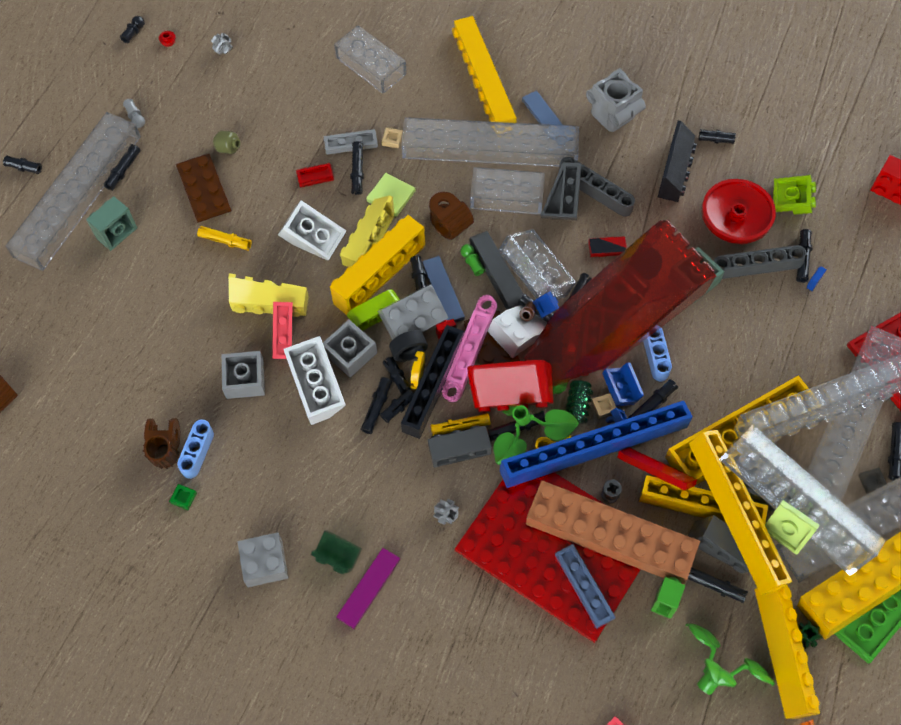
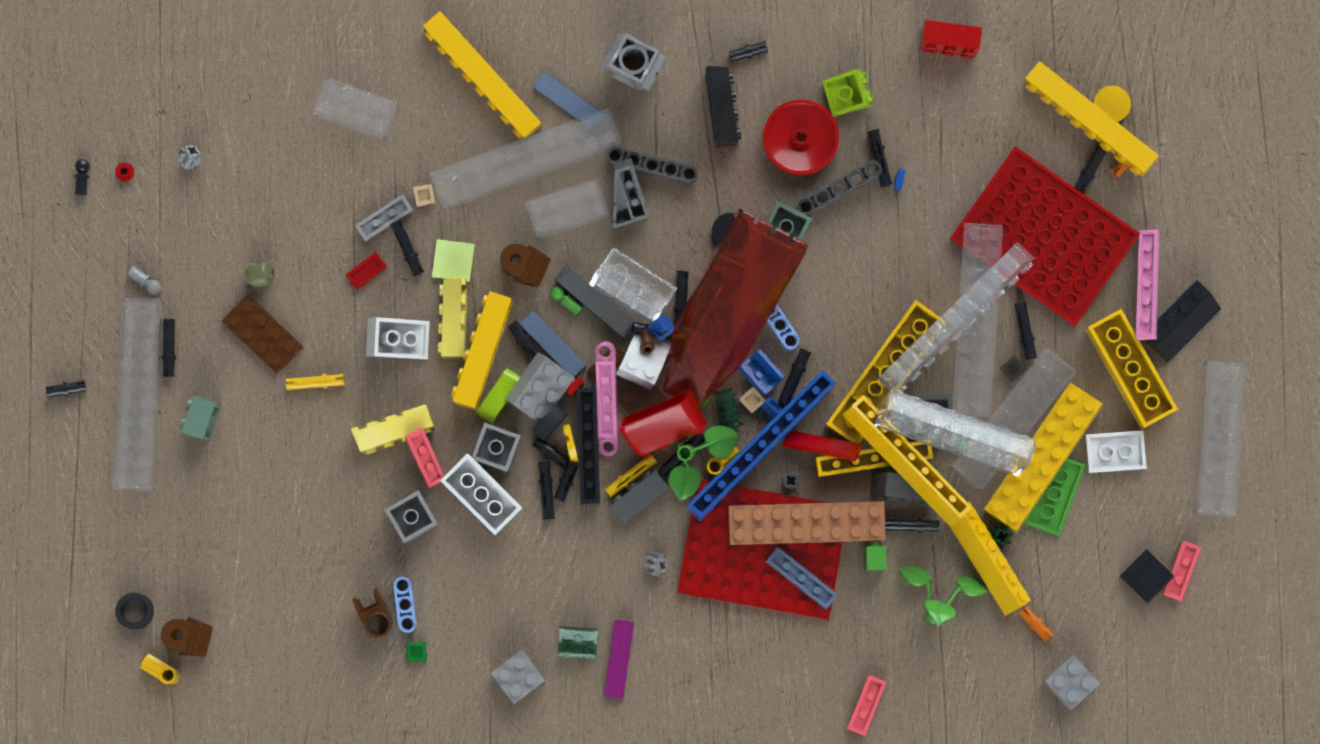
camera: 30 degrees left, 20 degrees up
tile [588,236,627,257] -> none
yellowish green tile [765,500,820,555] -> none

